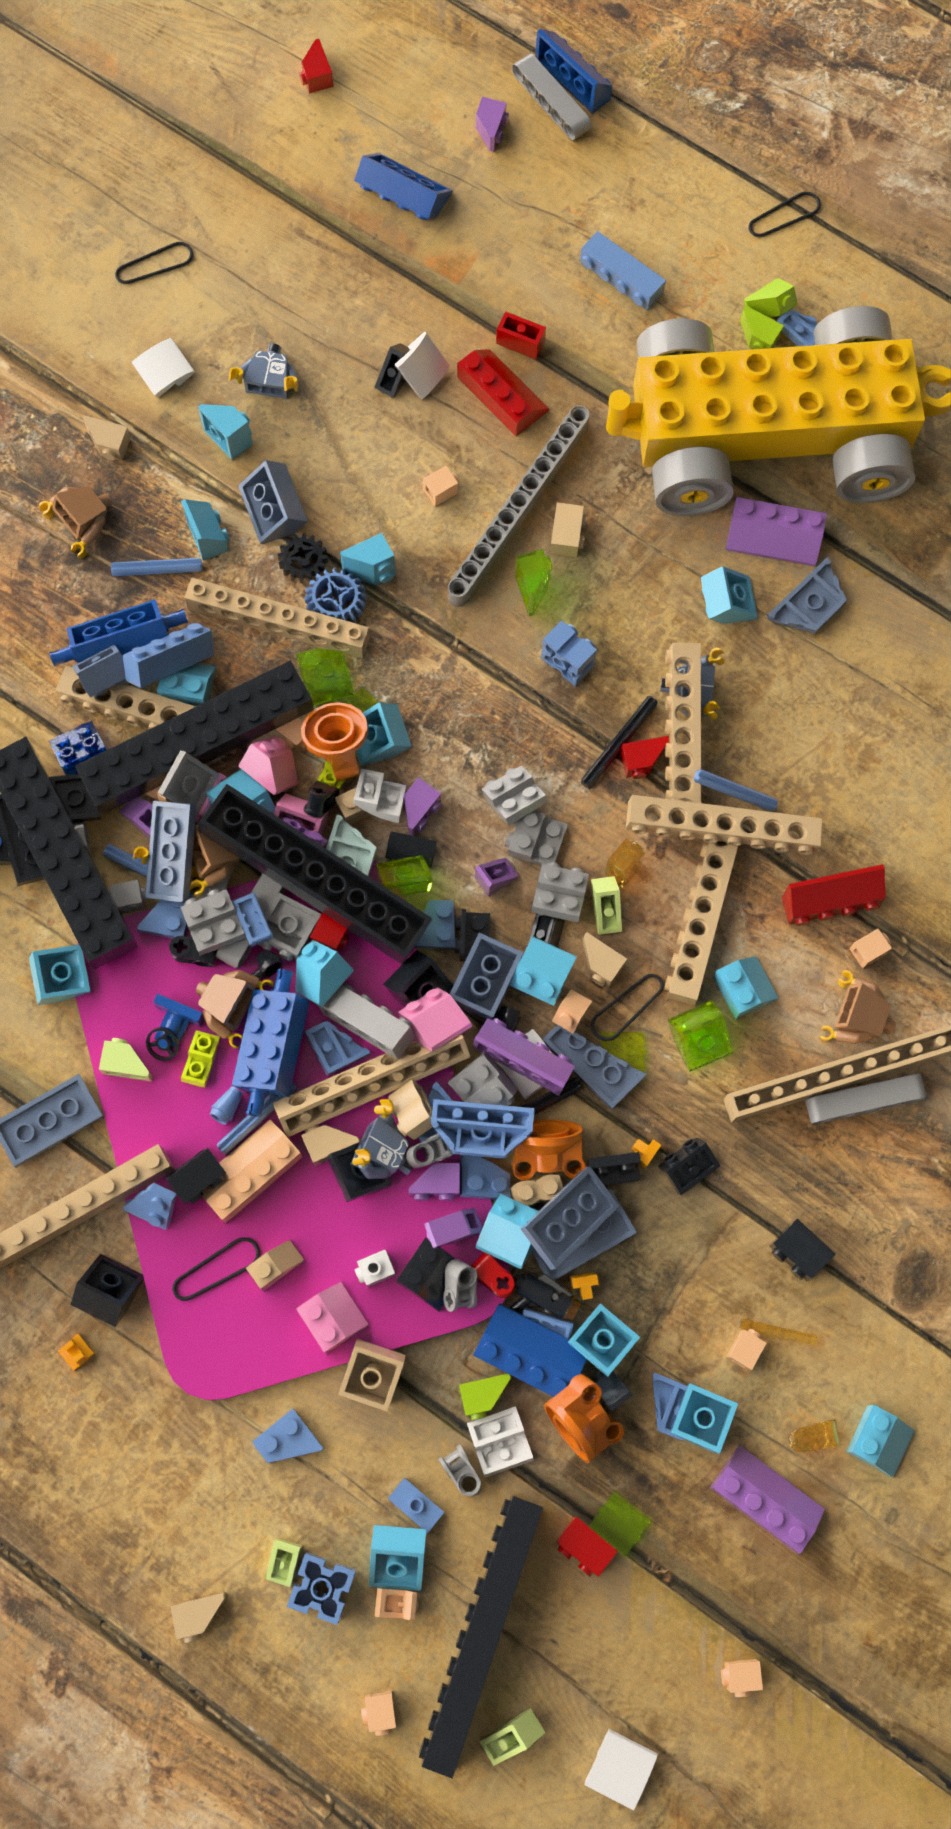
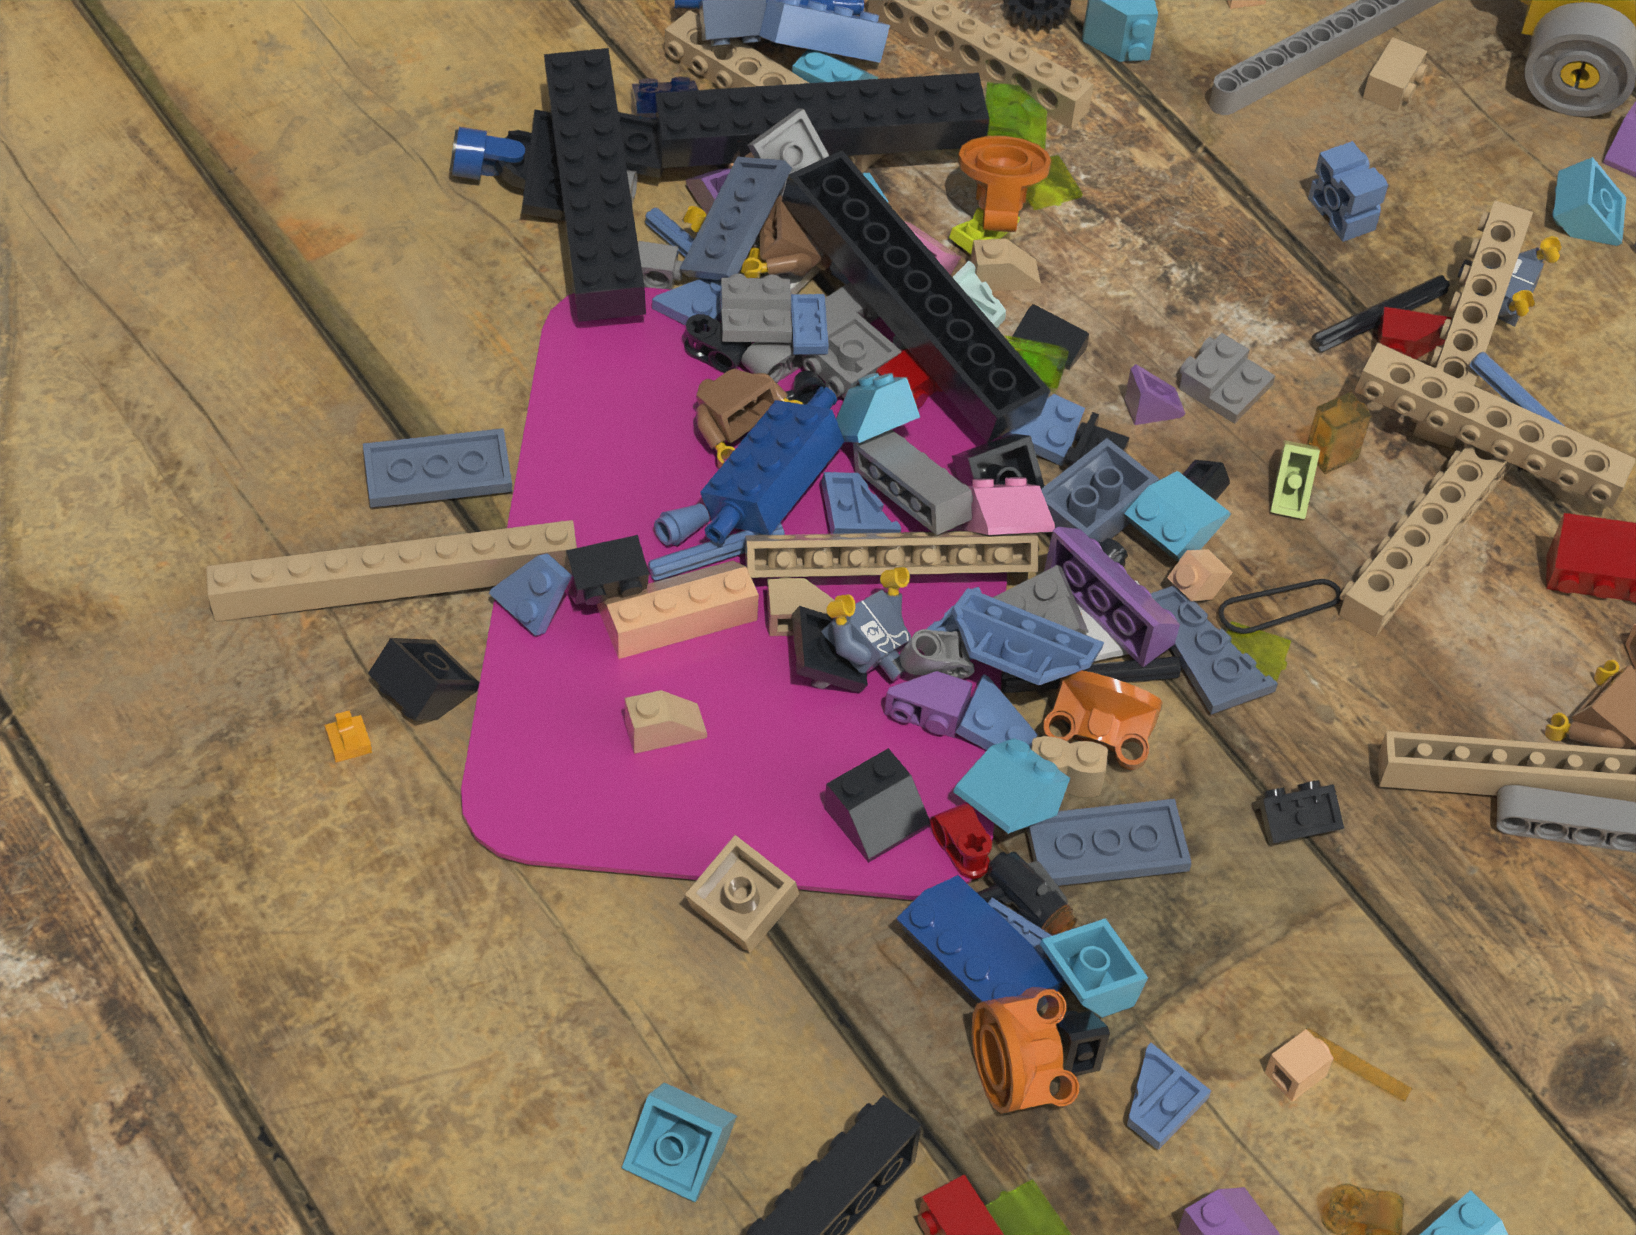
camera: 20 degrees right, 20 degrees down
medium azure slope [29,945,90,1005] -> none
yellowish green slope [99,1038,152,1081] -> none
blue piece [146,994,204,1061] -> none
tan slope [170,1592,227,1643] -> none
black piece [172,1237,260,1301] -> none
neon yellow slope [181,1030,220,1088] -> none
bright pink slope [238,736,299,795] -> none
medium blue wing [252,1409,324,1463] -> none
yellowish green slope [265,1538,303,1587] -> none
light nougat brick [275,718,307,754] -> none
medium blue brick [287,1552,357,1625] -> none
bright pink slope [296,1282,368,1354] -> none
black piece [303,780,340,817] -> none
medium blue gear [304,568,367,623] -> none
white slope [353,769,406,823] -> none
white brick [355,1250,396,1288] -> none
medium azure slope [356,702,412,766] -> none
light nougat bracket [375,1588,419,1620] -> none
tan brick [388,1079,433,1140] -> none
medium blue plate [388,1478,444,1533] -> none
medium lavender slope [404,777,442,836] -> none
medium lavender slope [424,1208,482,1248] -> none
light grey piece [438,1444,481,1497] -> none
light grey piece [443,1259,477,1312] -> none
lime slope [459,1374,511,1420] -> none
white slope [467,1406,534,1478] -> none
light grey plate [482,765,549,826] -> none
clear neon green slope [515,549,553,616] -> none
sand blue plate [520,1166,619,1270] -> none
light grey plate [531,862,589,922] -> none
light orange tile [570,1272,599,1300] -> none
tan slope [582,932,627,988] -> none
black bracket [587,1152,641,1186] -> none
light orange tile [631,1139,661,1169] -> none
clear neon green slope [667,1000,734,1072] -> none
medium azure slope [671,1383,738,1454] -> none
medium azure slope [713,956,779,1020] -> none
black slope [769,1218,836,1281] -> none

